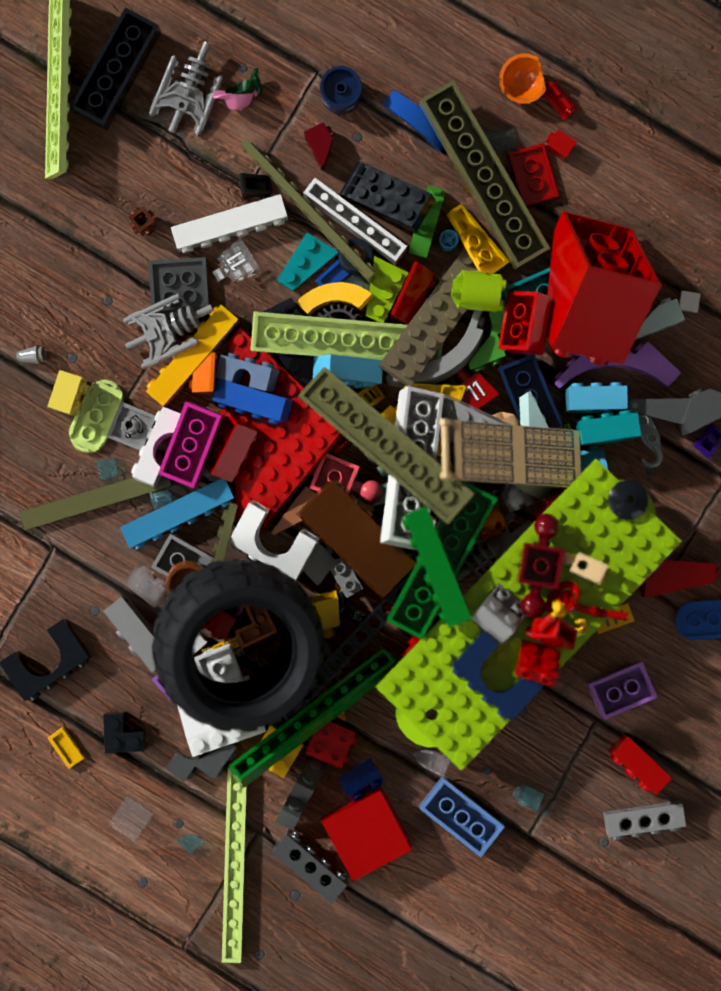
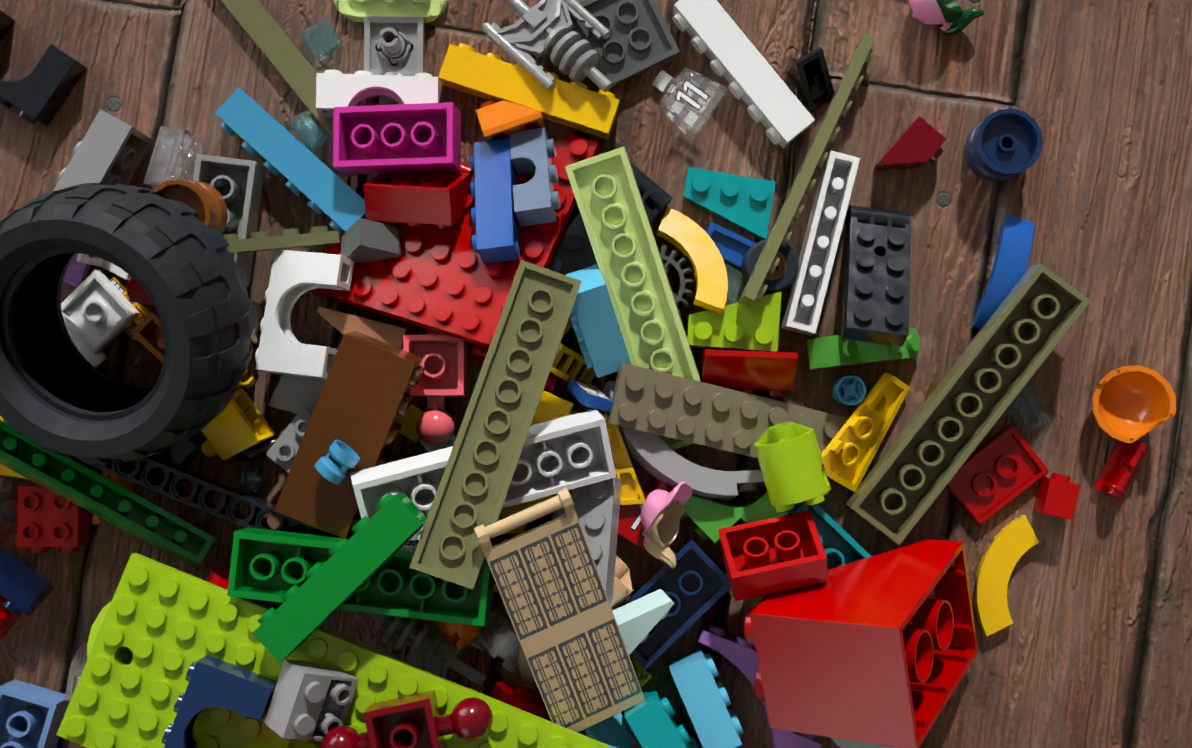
camera: 70 degrees right, 0 degrees up
none -> dark azure wheel [314,440,360,485]
none -> dark grey slope [341,218,401,264]
none -> blue tile [566,377,613,413]
none -> hair [640,481,692,569]
none -> yellow tile [974,515,1039,637]

